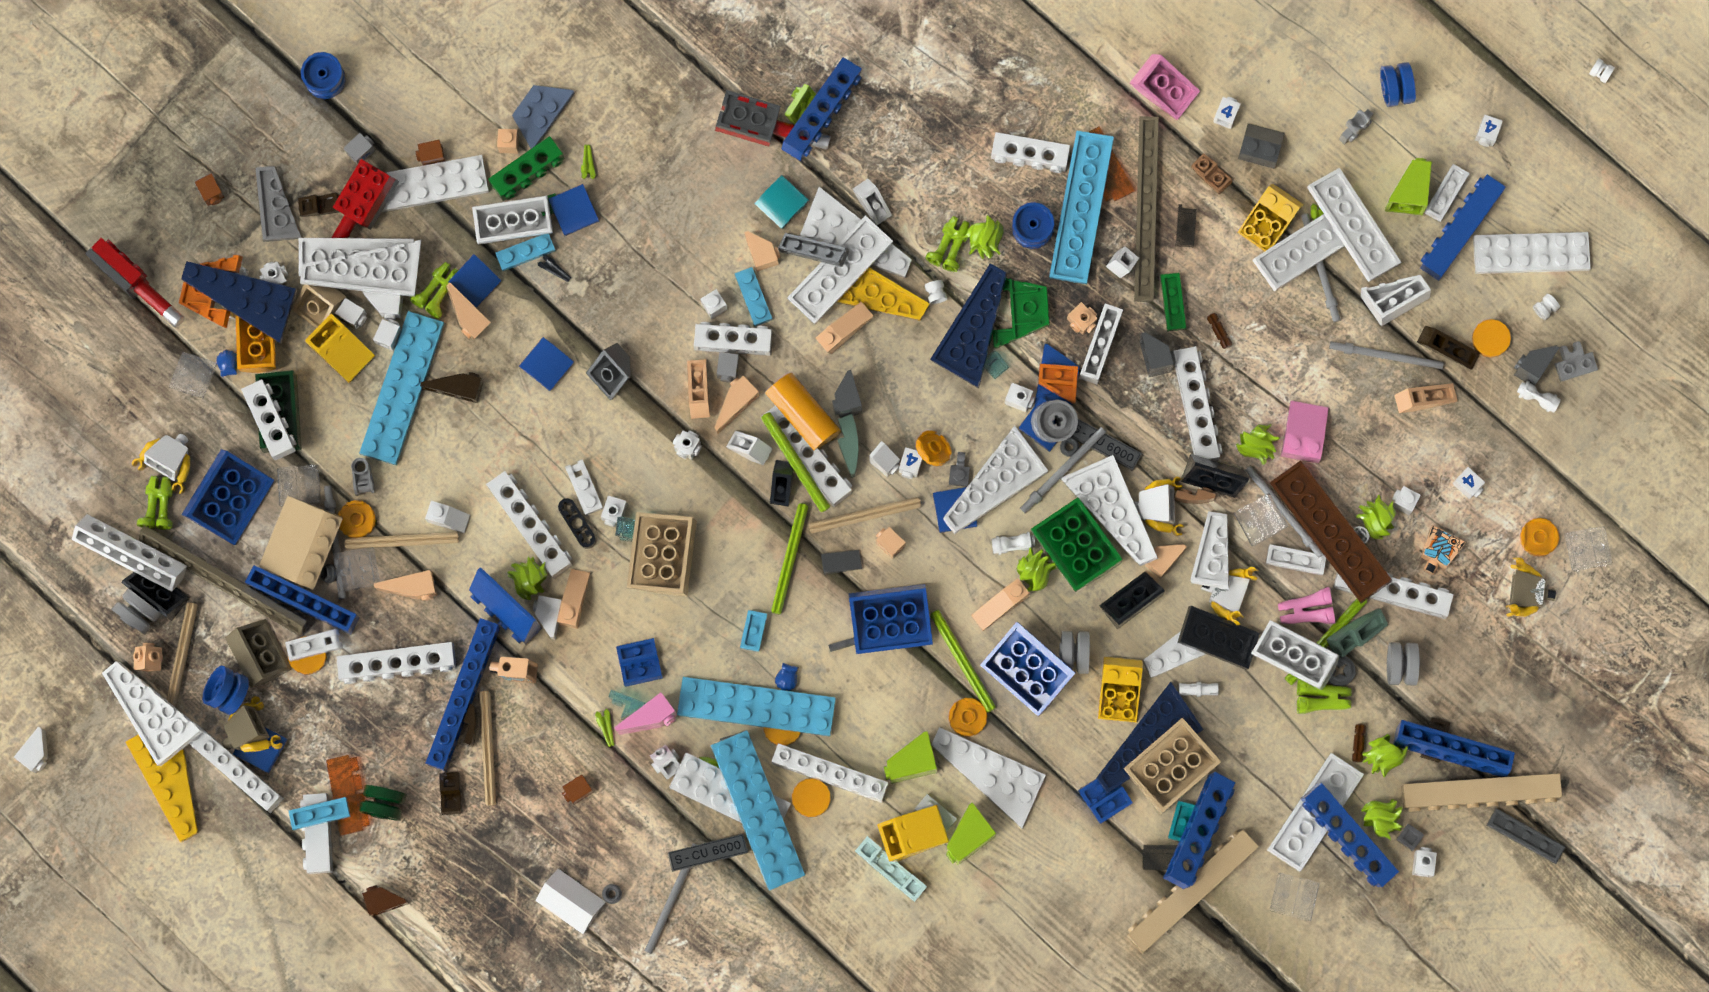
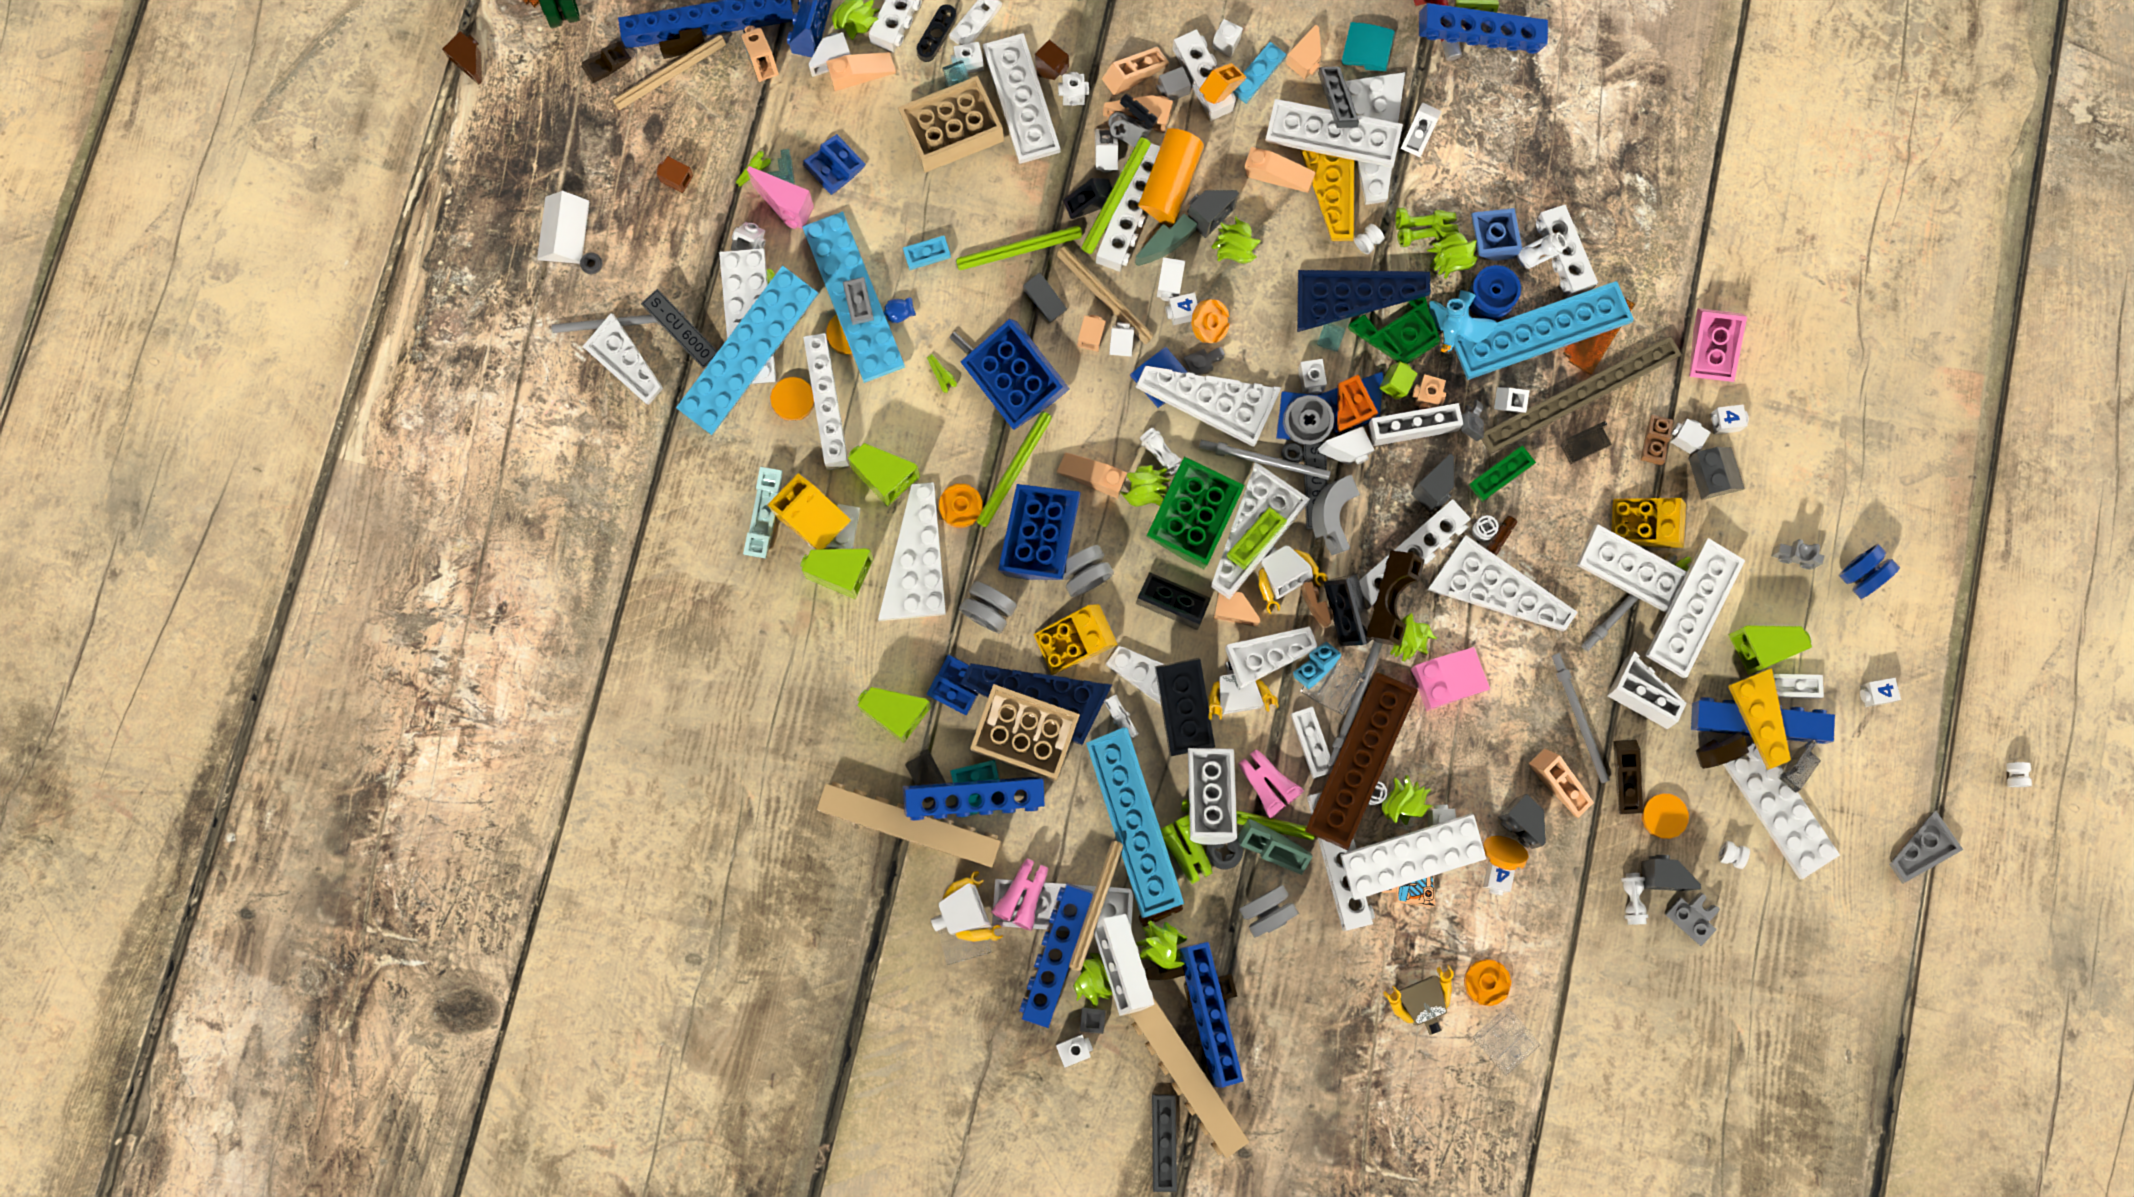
camera: 50 degrees right, 0 degrees up
none -> white wing [583,313,663,405]
none -> light grey plate [843,277,874,325]
none -> lime slope [857,687,932,743]
none -> lime piece [927,354,957,393]
none -> white torso [931,871,1003,942]
none -> light grey wheel [959,581,1017,634]
none -> white plate [982,33,1061,164]
none -> bright pink piece [991,858,1048,931]
none -> reddish brown slope [1035,39,1069,80]
none -> tan axle [1069,841,1123,971]
none -> medium azure plate [1086,727,1184,918]
none -> white brick [1094,914,1154,1016]
none -> light grey piece [1108,112,1152,147]
none -> white brick [1109,322,1134,357]
none -> black axle [1120,93,1158,128]
none -> dark brown slope [1145,965,1185,980]
none -> light orange slope [1199,63,1247,104]
none -> lime hair [1211,216,1261,264]
none -> lime tile [1227,507,1287,570]
none -> medium azure slope [1293,642,1341,689]
none -> light grey arch [1312,475,1360,556]
none -> white slope [1318,427,1374,465]
none -> white plate [1340,814,1486,900]
none -> dark brown arch [1367,550,1425,646]
none -> lime brick [1379,361,1418,400]
none -> white wing [1427,535,1578,632]
none -> medium azure animal [1429,290,1497,352]
none -> flat silver plate [1461,400,1484,441]
none -> medium blue slope [1471,208,1522,261]
none -> white wheel [1472,515,1499,542]
none -> light orange tile [1483,836,1529,870]
none -> dark grey slope [1498,794,1546,849]
none -> white piece [1517,233,1567,269]
none -> white brick [1670,418,1711,455]
none -> dark brown slope [1695,732,1749,769]
none -> yellow wing [1728,668,1791,770]
none -> clear smoke panel [1778,739,1821,793]
none -> light grey wing [1889,811,1963,884]

